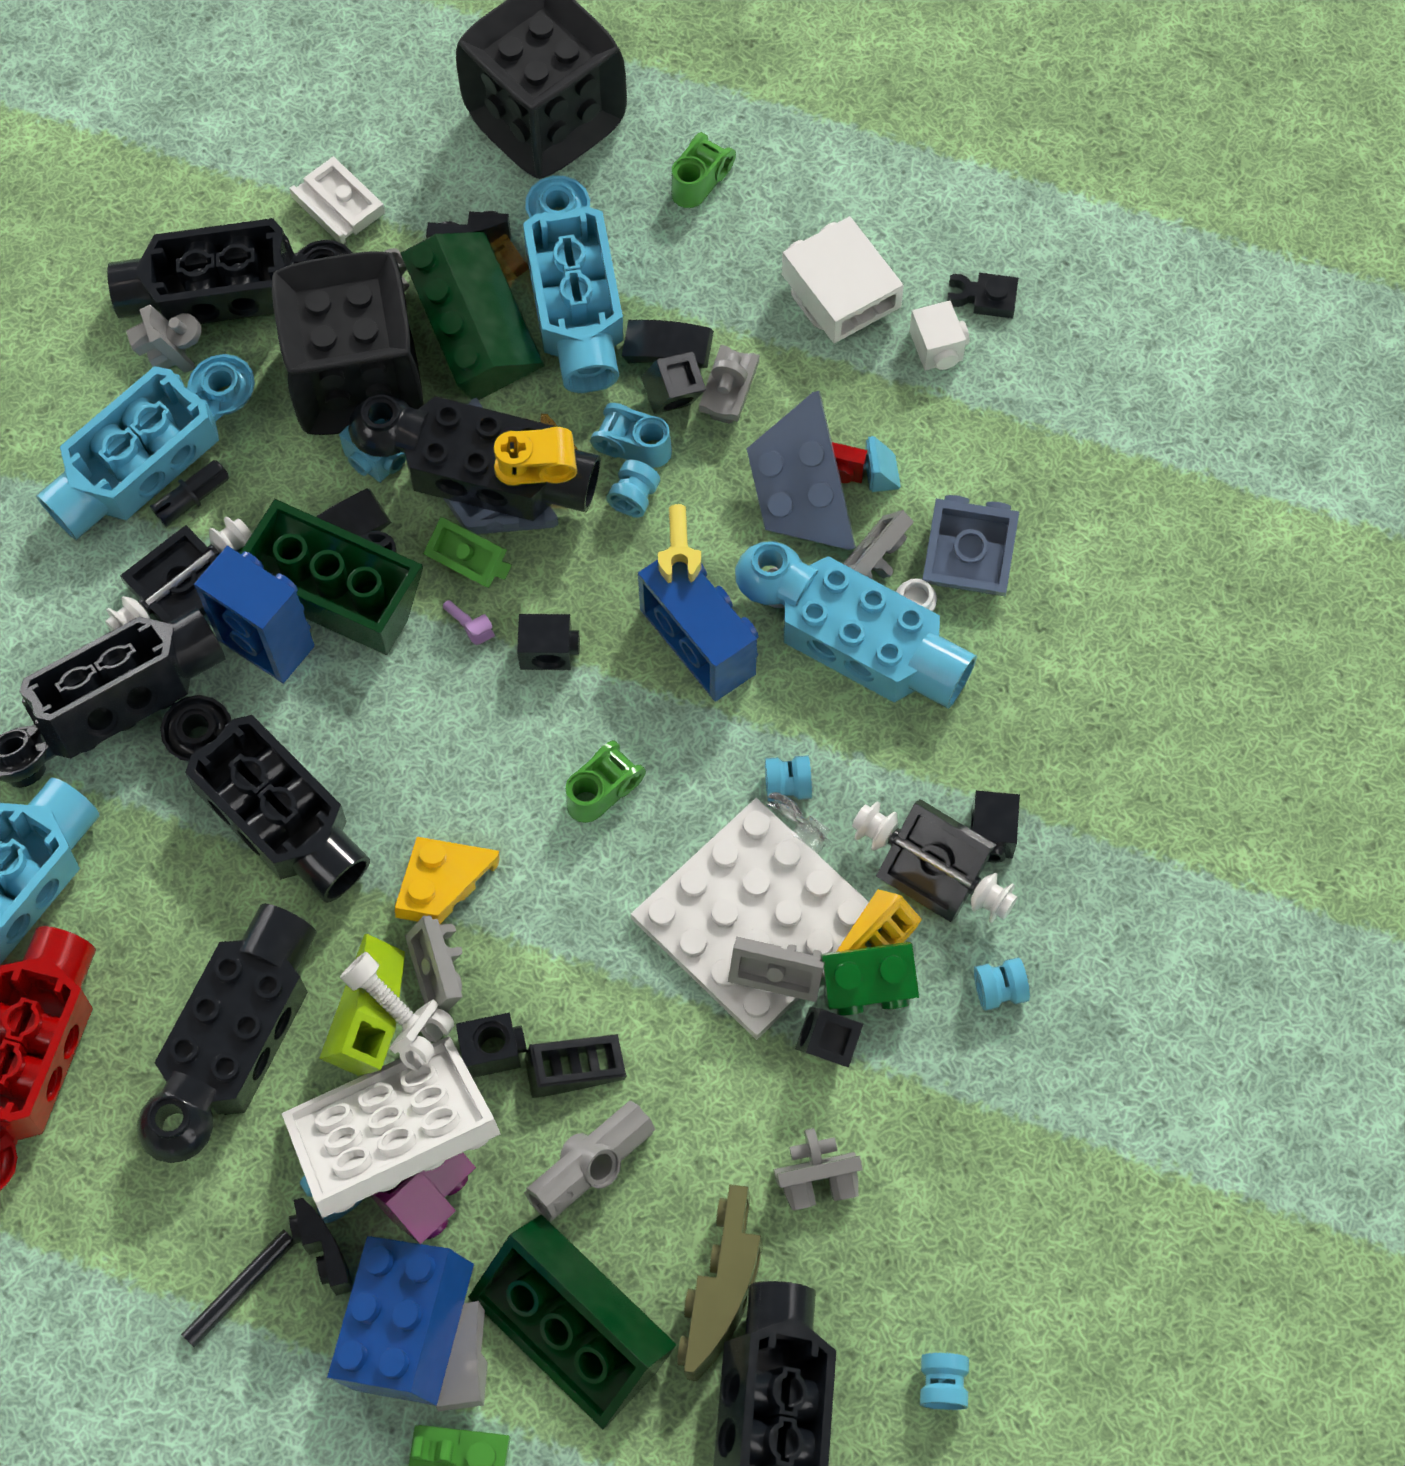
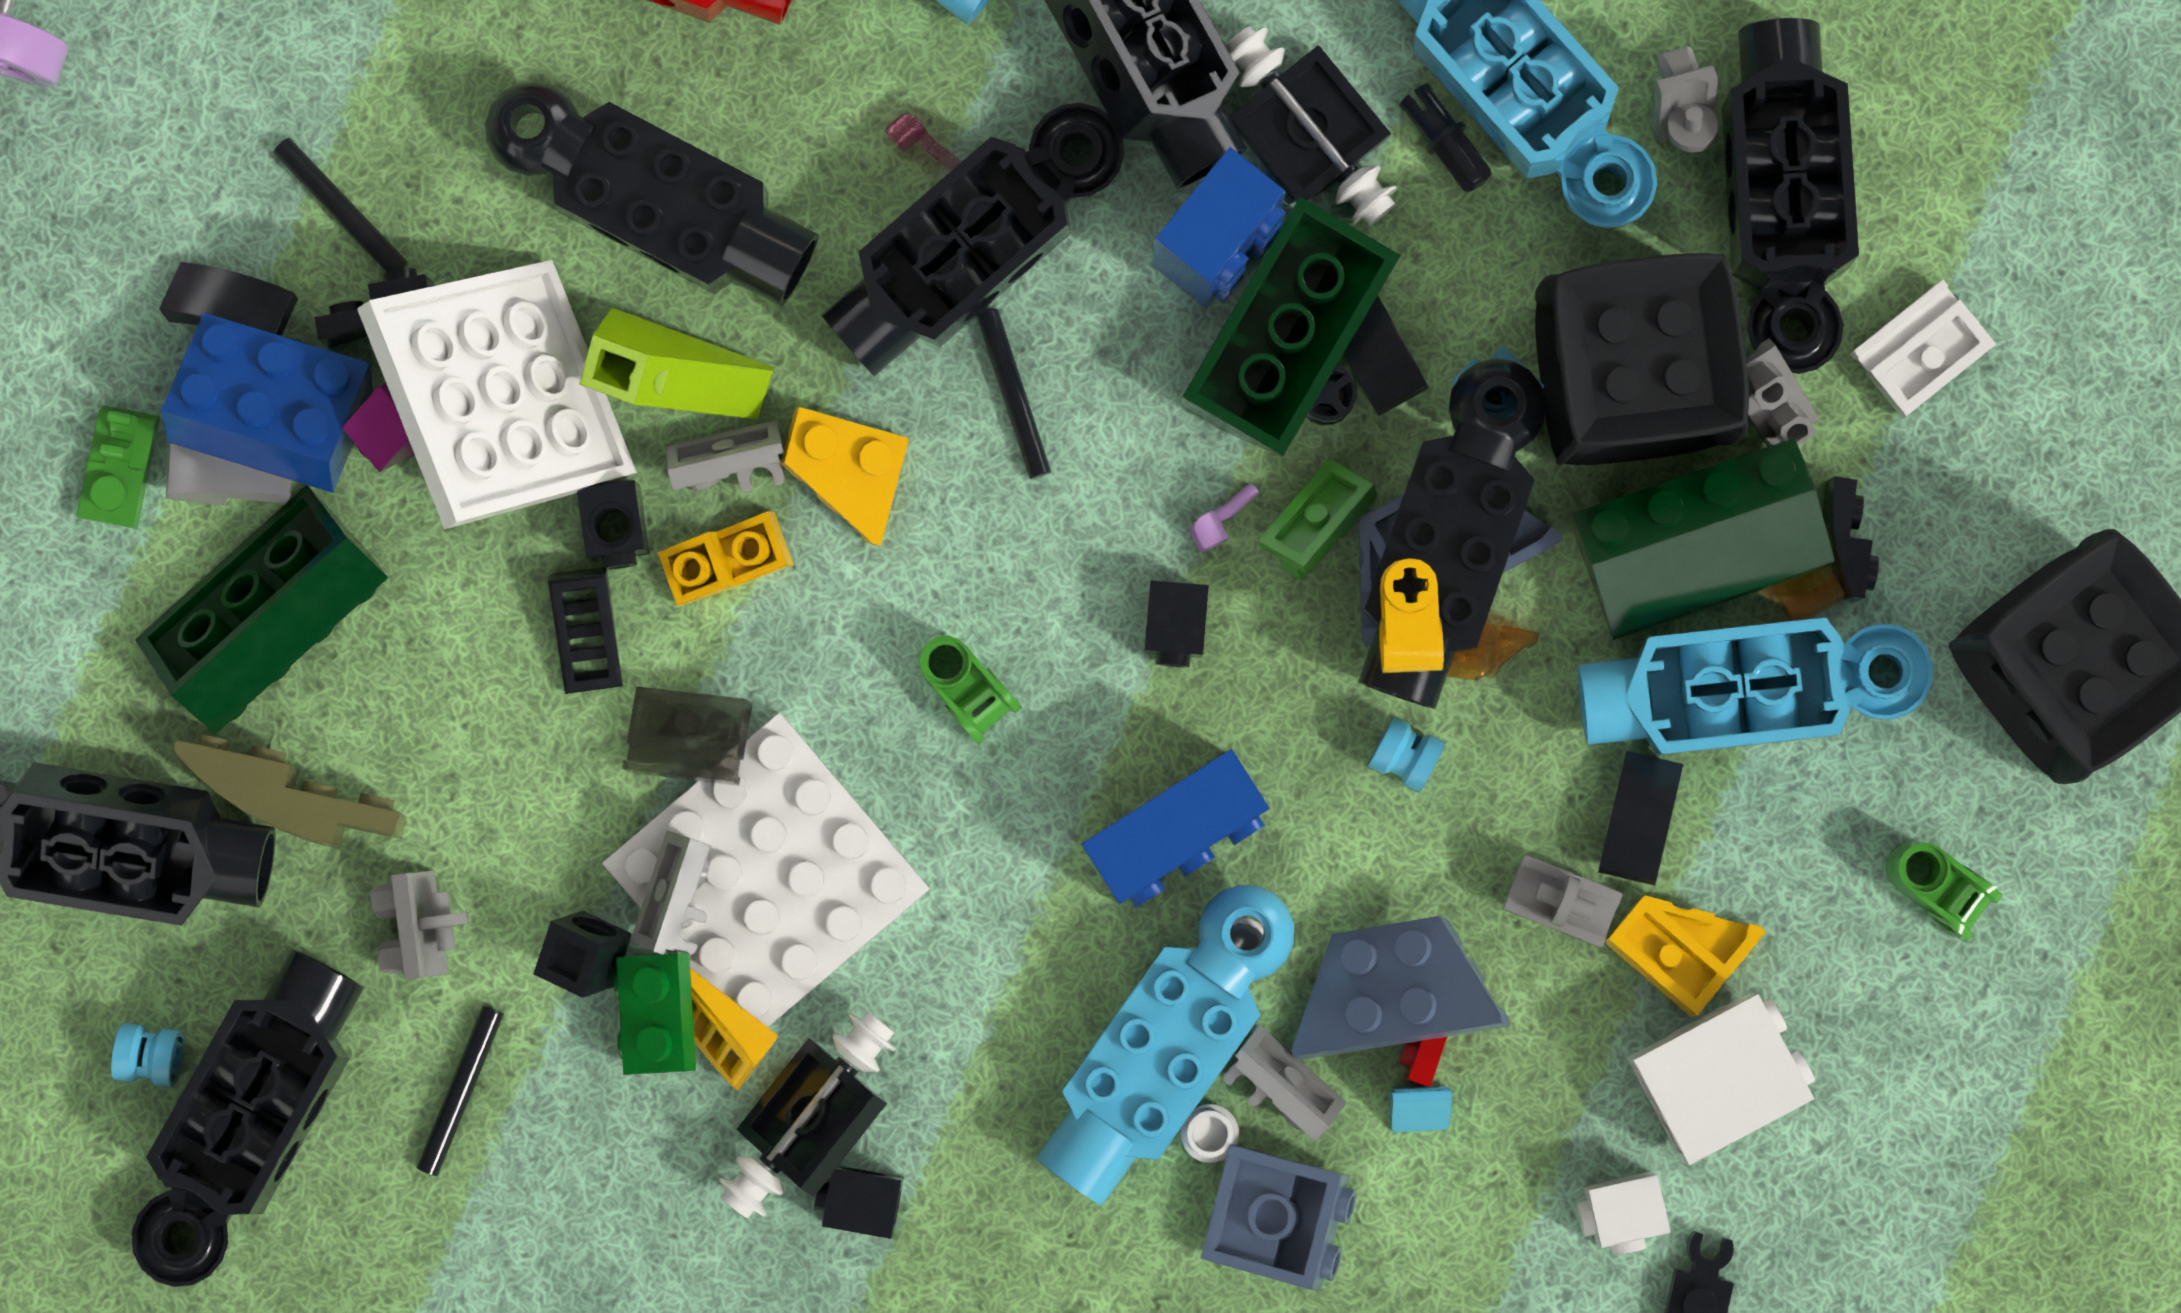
camera: 95 degrees right, 20 degrees up
white bar [340,952,454,1071] -> none
light grey piece [524,1101,656,1222] -> none
medium azure piece [590,403,672,468] -> none
black brick [641,351,706,414] -> none
light yellow bar [658,504,701,583] -> none
medium azure wheel [765,755,812,802] -> none
clear plate [765,792,832,855] -> none
medium azure wheel [974,957,1030,1011] -> none
none -> black brick [132,948,365,1287]
none -> black slope [159,262,298,336]
none -> black bar [416,1005,504,1176]
none -> clear smoke plate [622,686,753,786]
none -> yellow slope [657,511,794,606]
none -> clear pink hand [885,114,962,171]
none -> black bar [976,309,1052,480]
none -> yellow wing [1604,895,1766,1018]

